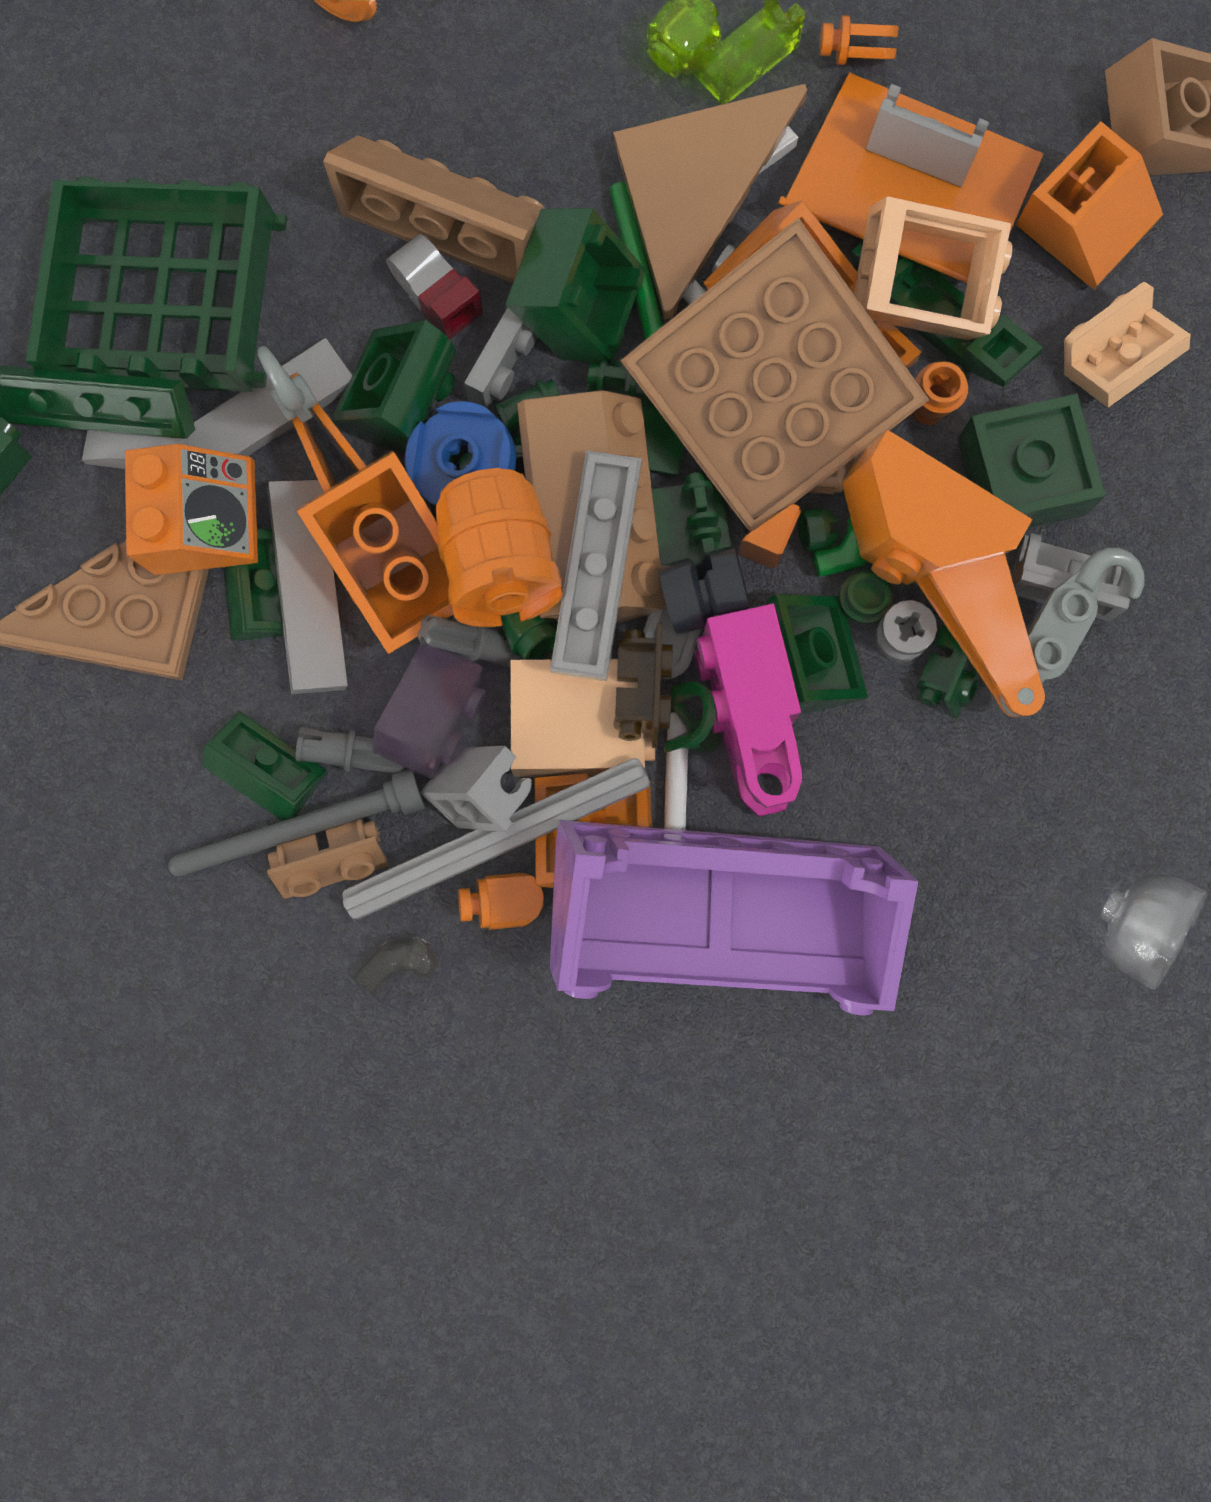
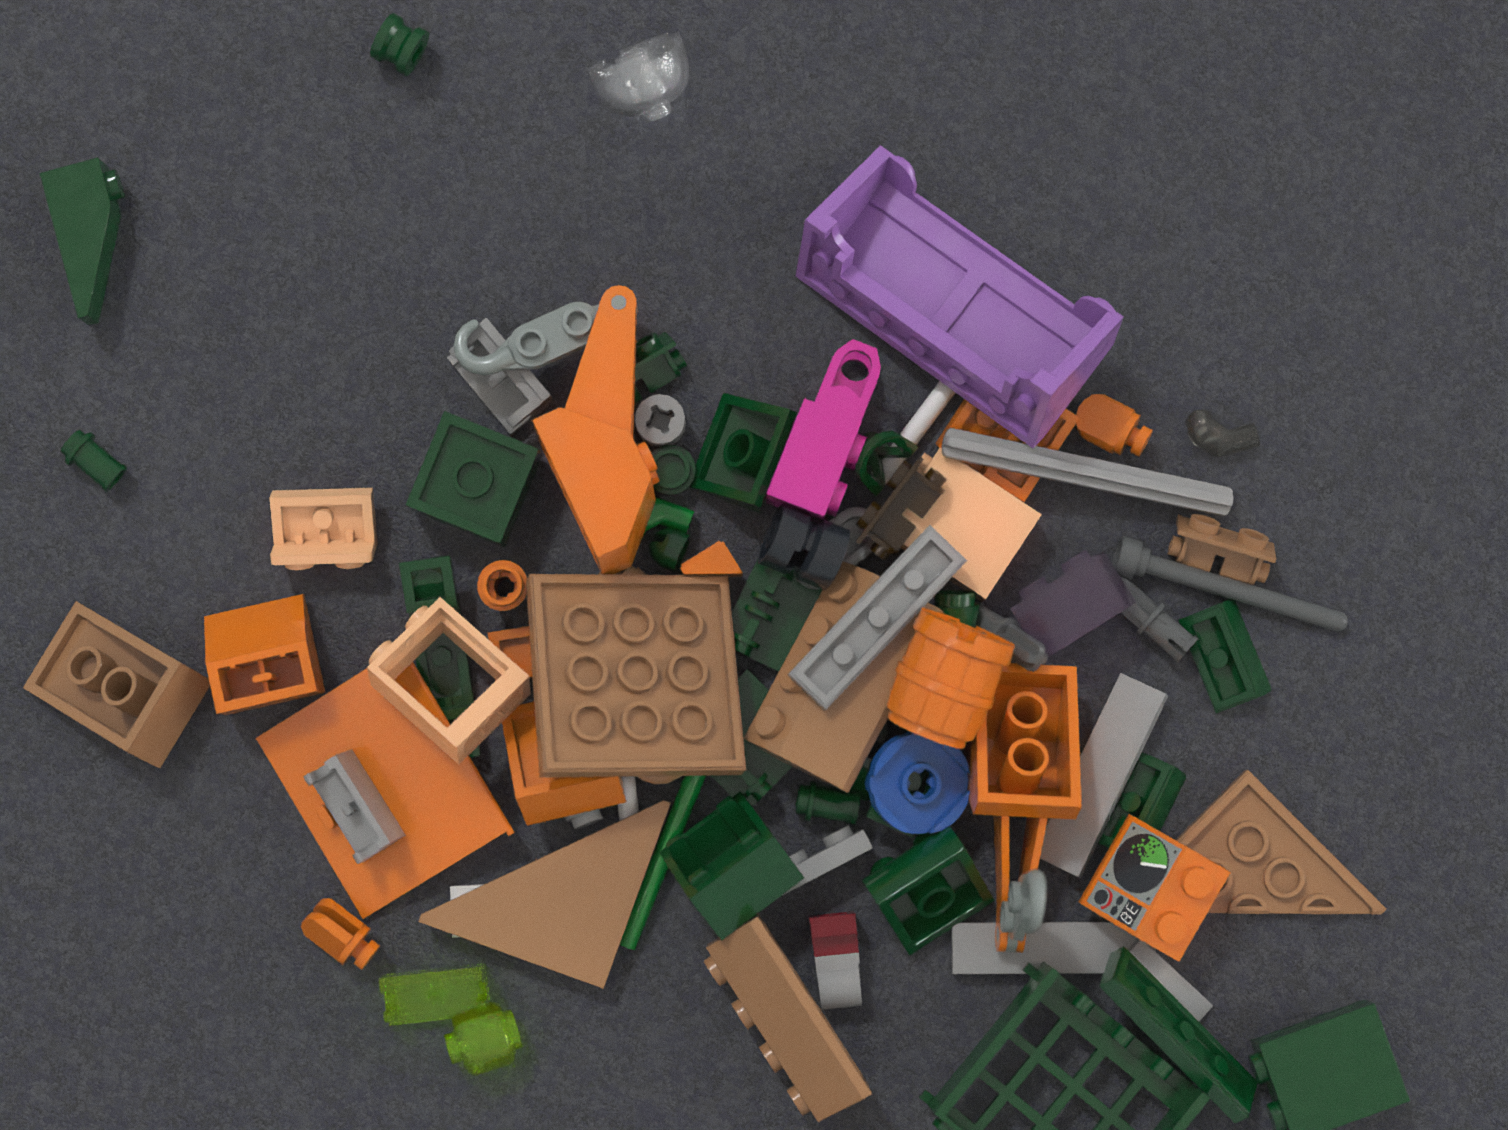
camera: 145 degrees left, 5 degrees up
light grey hinge [420,746,531,832] -> none

